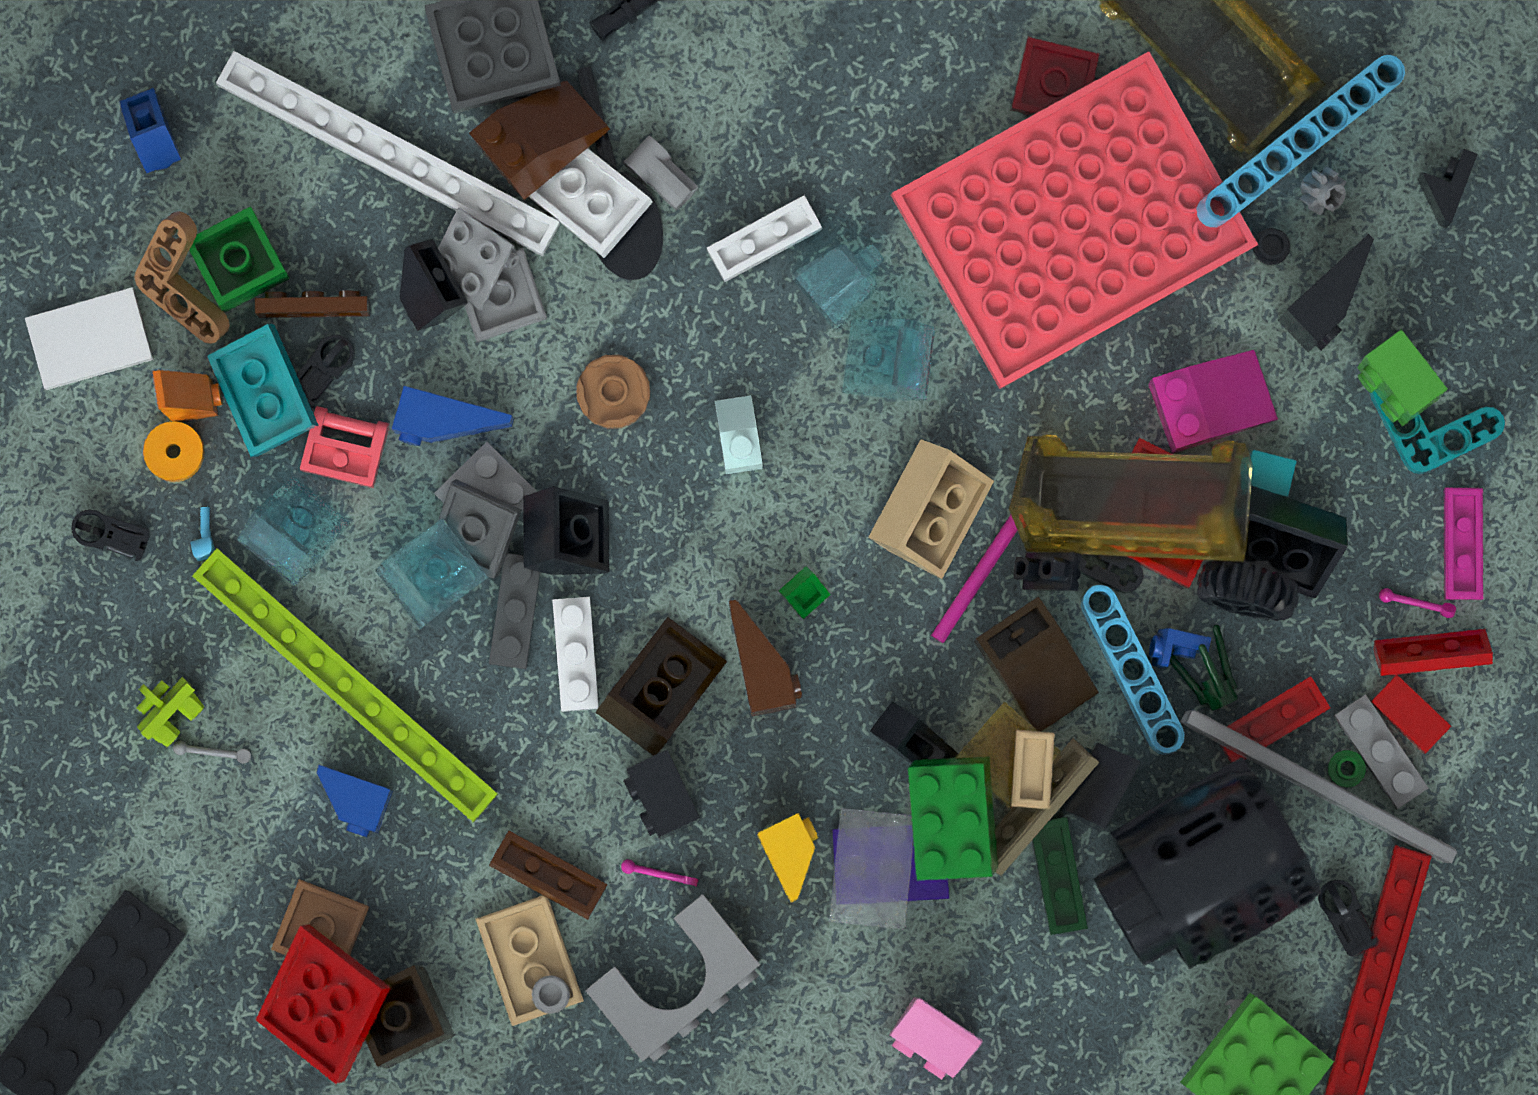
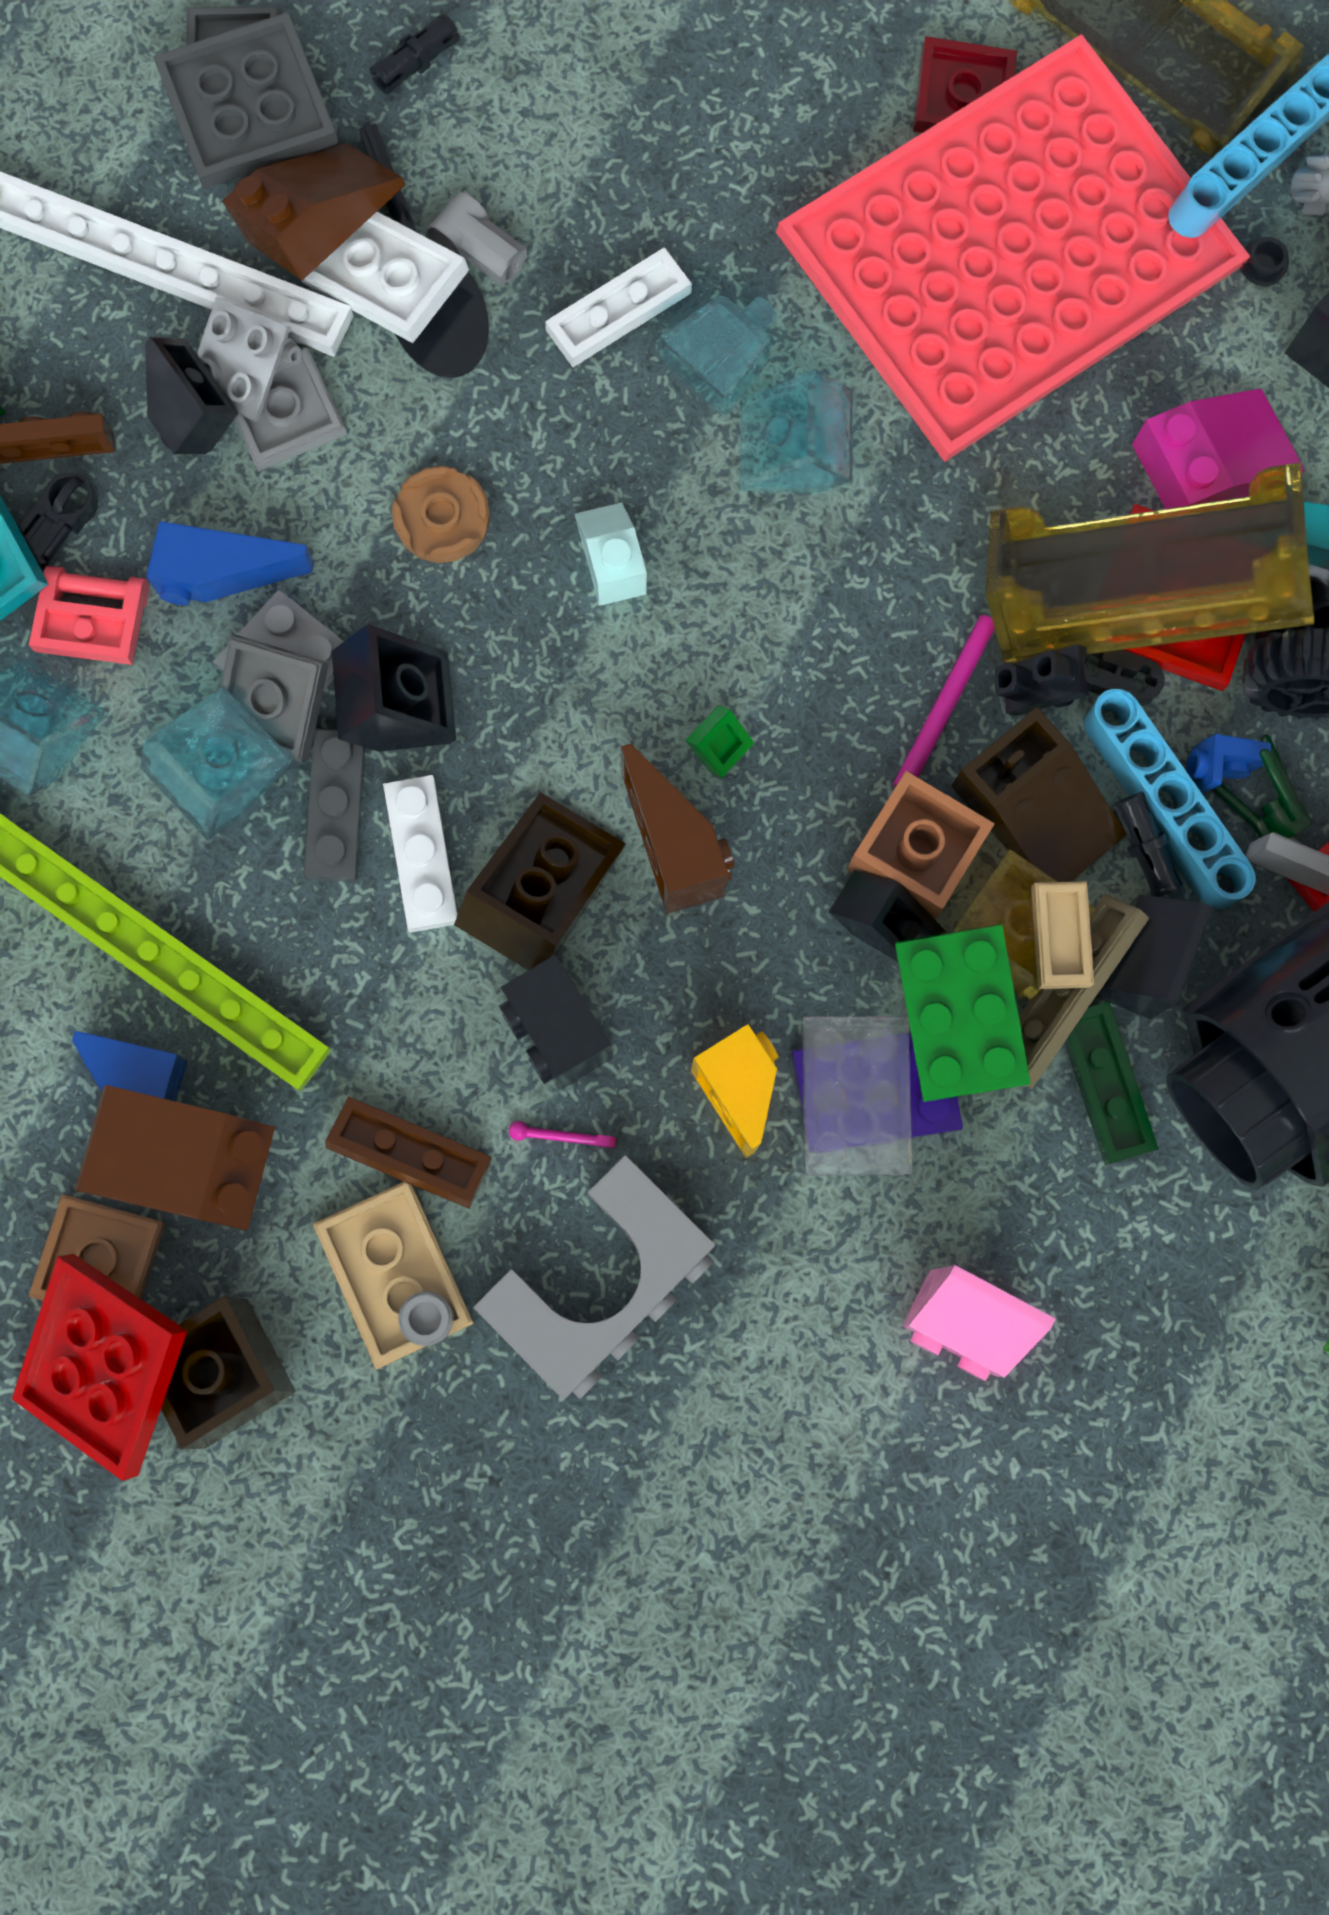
camera: 10 degrees left, 5 degrees down
tan slope [868,440,994,579] -> none
none -> reddish brown slope [74,1085,275,1231]
none -> nougat brick [847,771,995,919]
none -> black pin [1113,792,1183,897]

